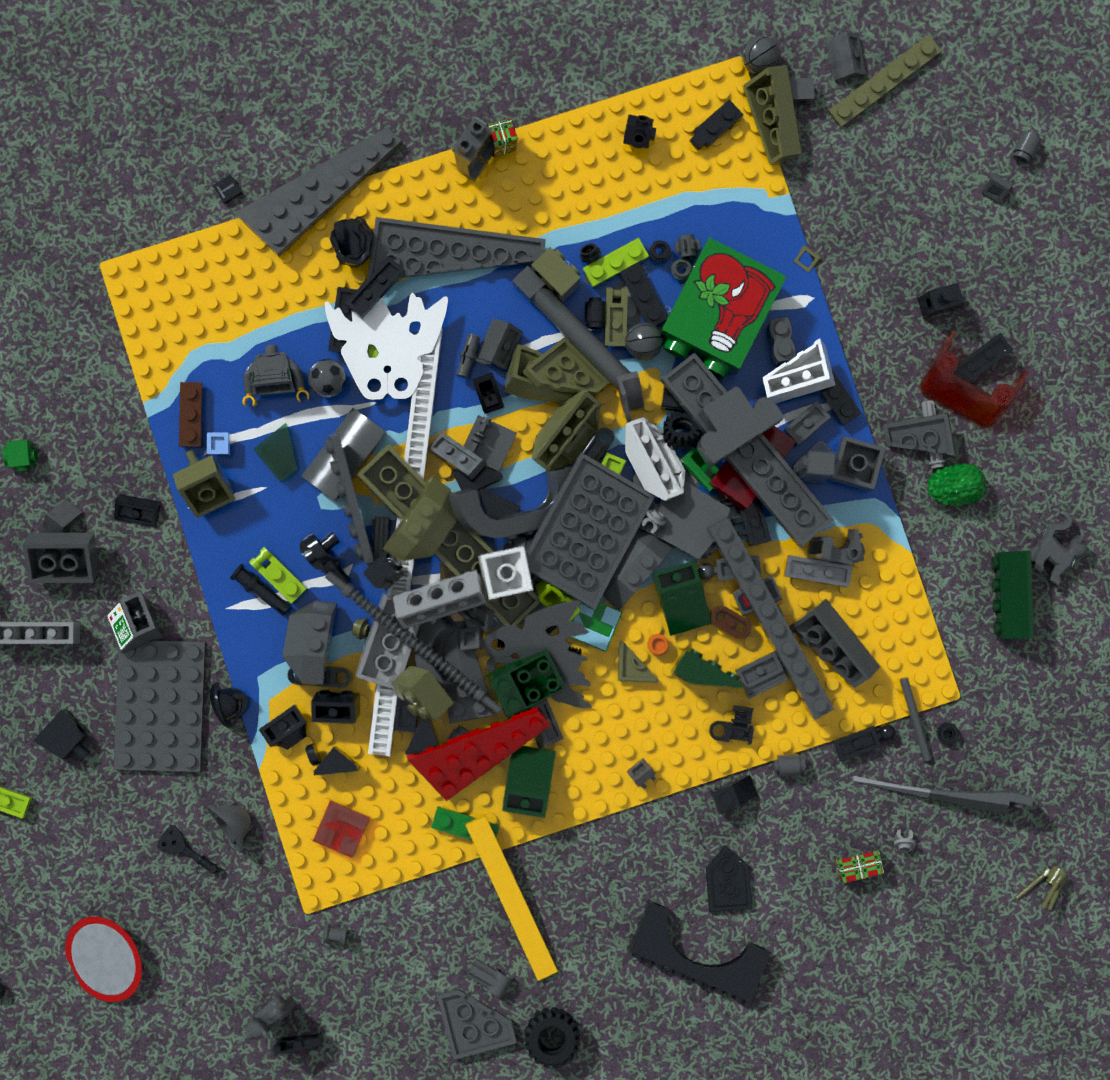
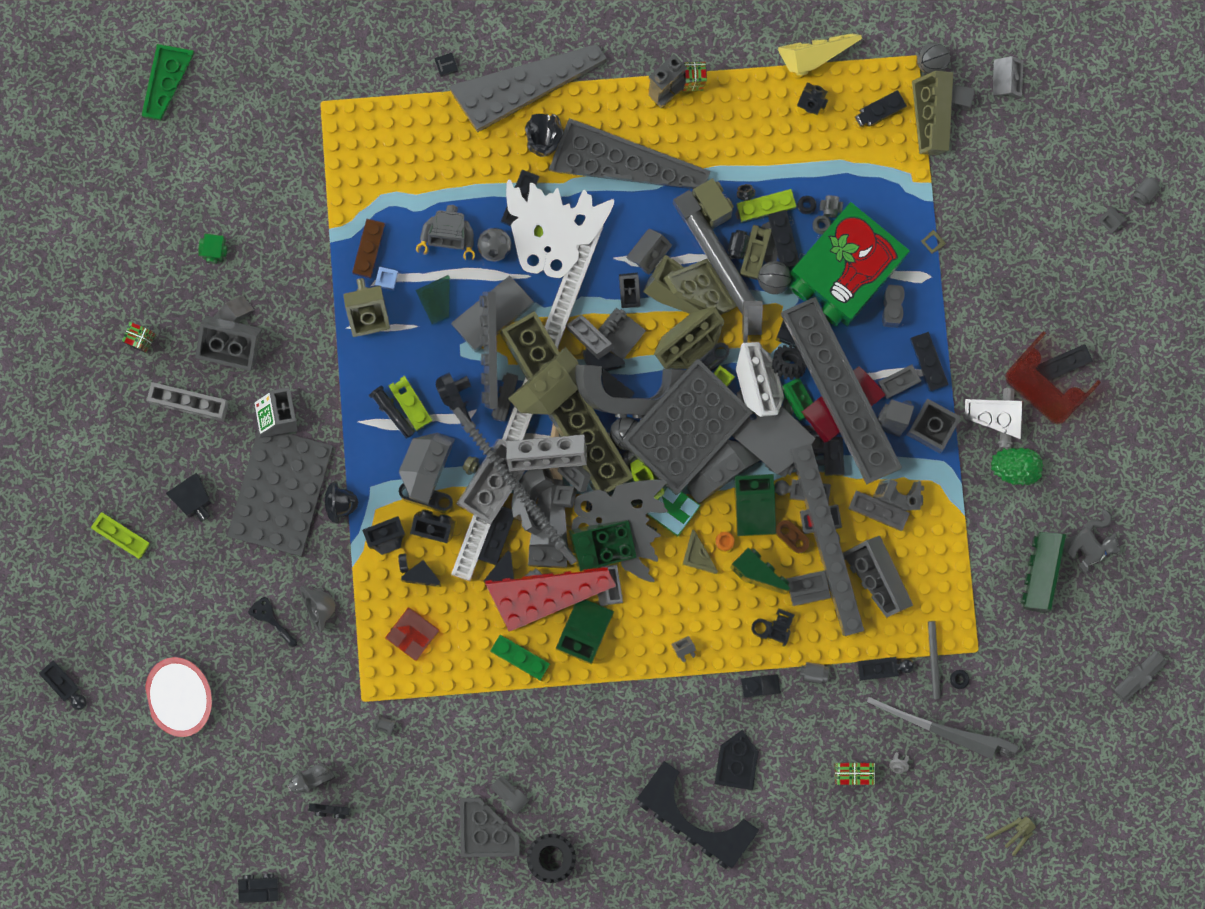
camera: 10 degrees right, 5 degrees down
black slope [114,494,161,527] -> none
black plate [345,256,405,319] -> none
black brick [363,556,404,590] -> none
olive brick [392,666,454,721] -> none
dark grey pin [456,334,481,379] -> none
yellow tile [466,815,558,981] -> none
white slope [478,546,533,599] -> none
light grey plate [642,509,666,533] -> none
dark grey brick [697,387,785,468] -> none
white wedge [763,339,835,404] -> none
olive plate [828,35,942,128] -> none
black torso [917,283,964,319] -> none
none -> light yellow wedge [778,33,862,75]

